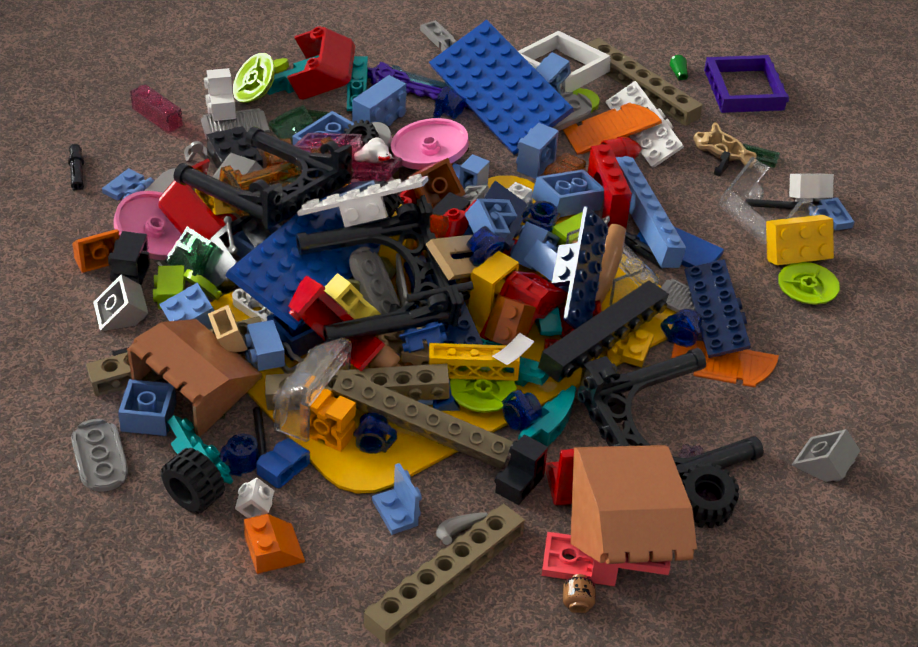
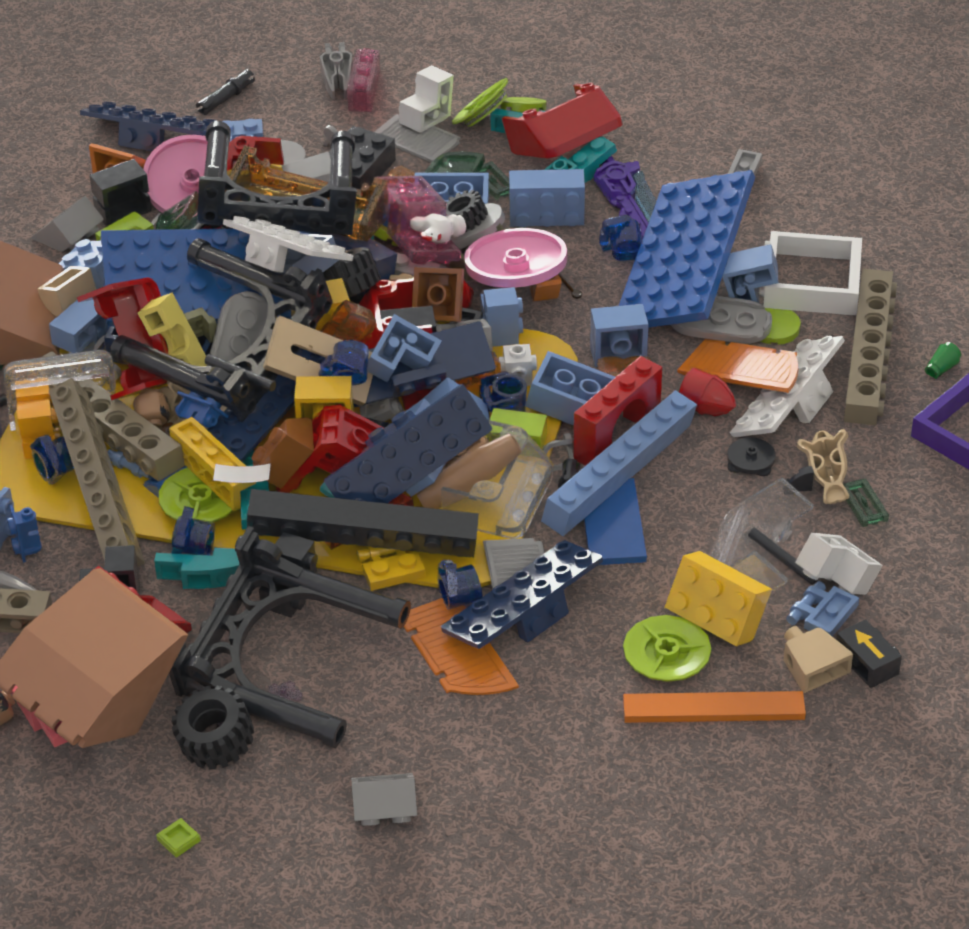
camera: 55 degrees right, 0 degrees up
none -> blue hinge [7,505,42,563]
none -> dark blue bracket [80,101,217,151]
none -> lime tile [156,818,201,858]
none -> light grey hinge [320,42,353,99]
none -> orange tile [623,691,806,723]
none -> black piece [727,437,776,477]
none -> tan torso [784,626,853,693]
none -> black brick [836,619,902,688]

